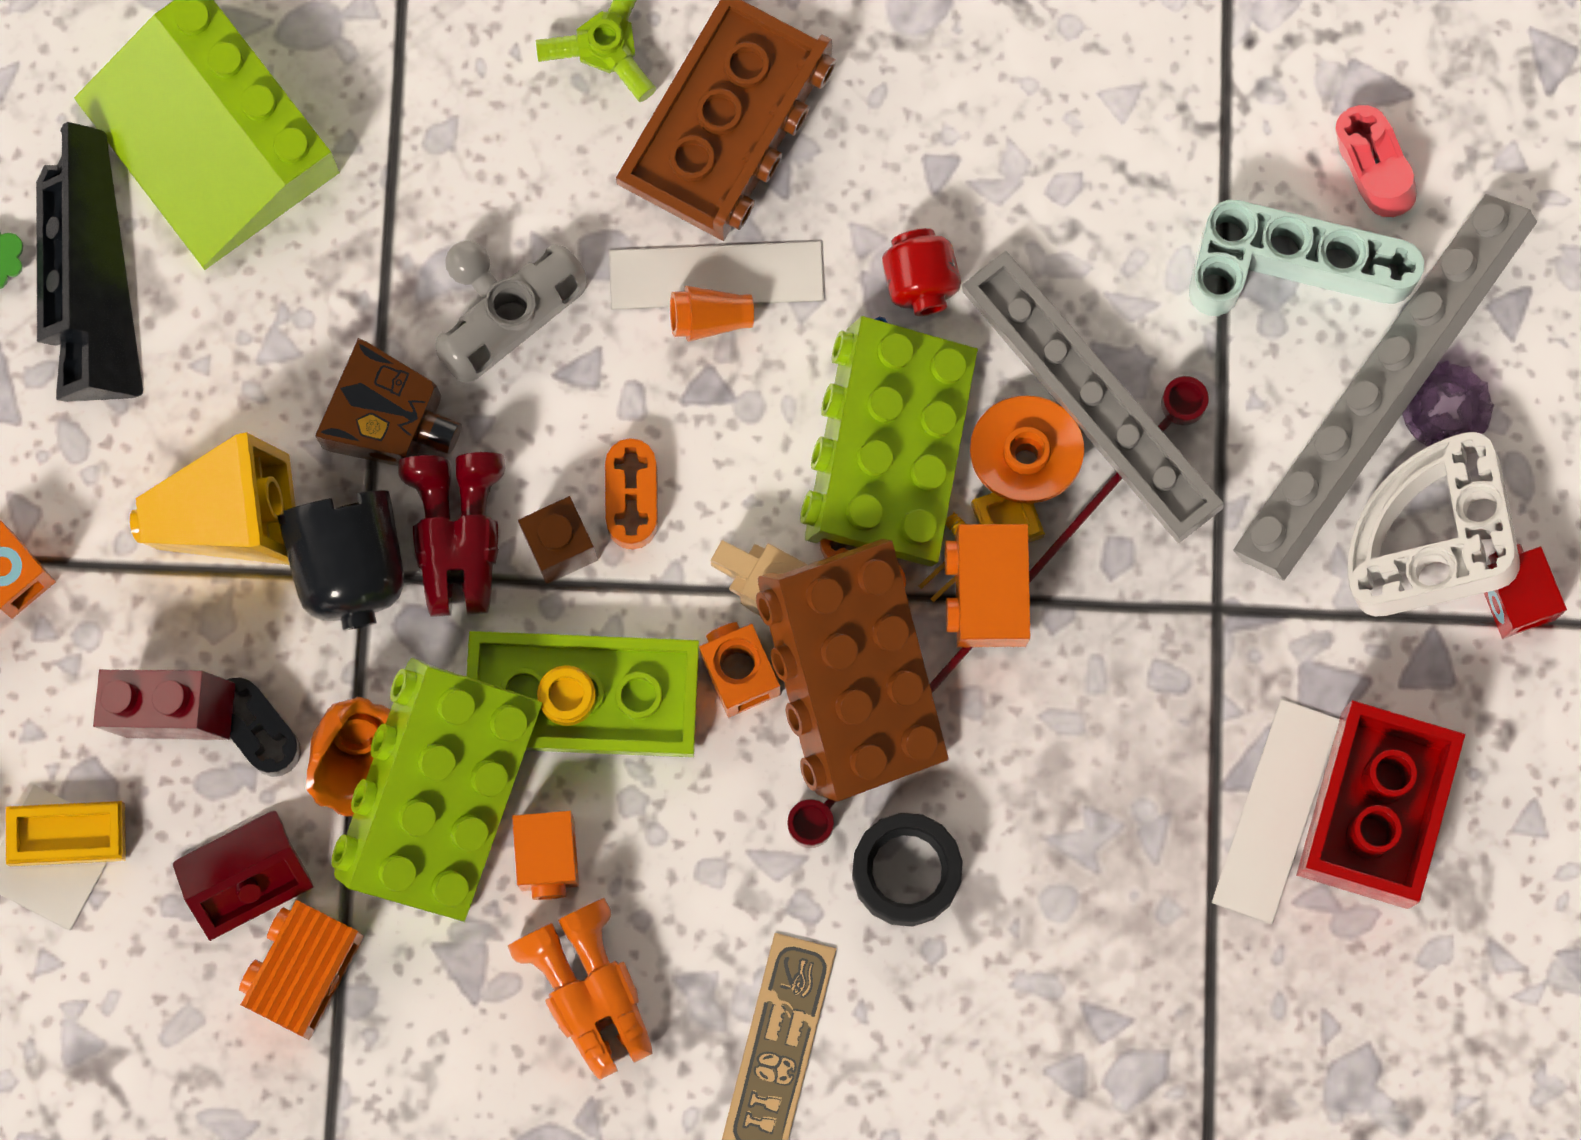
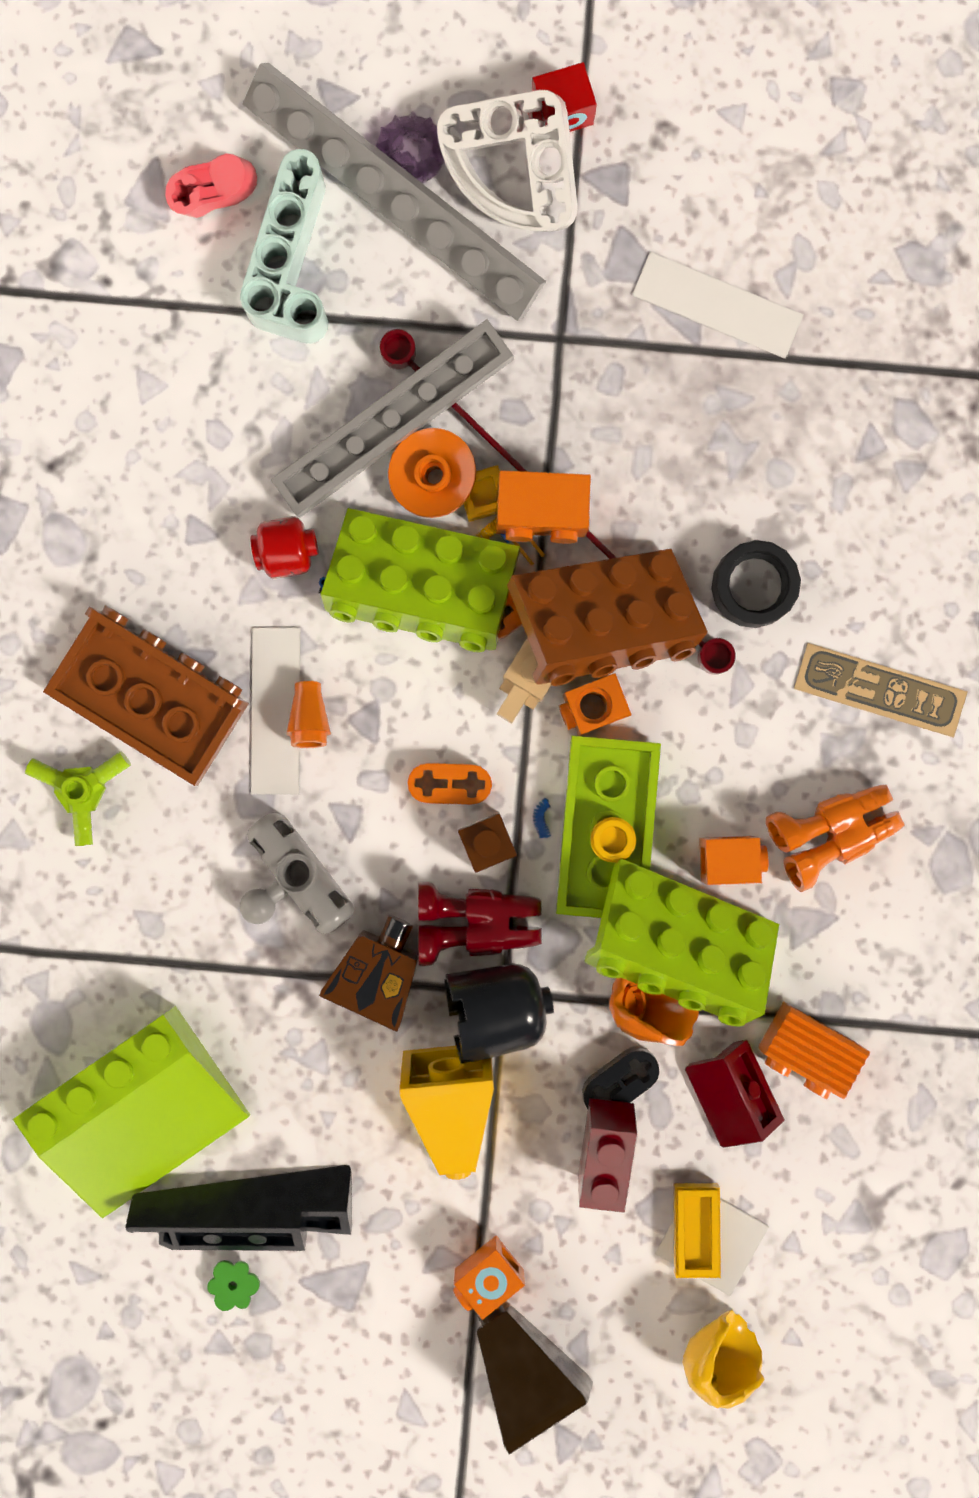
camera: 85 degrees left, 10 degrees up
red brick [1296,700,1466,909] -> none
none -> blue leg [532,798,551,838]

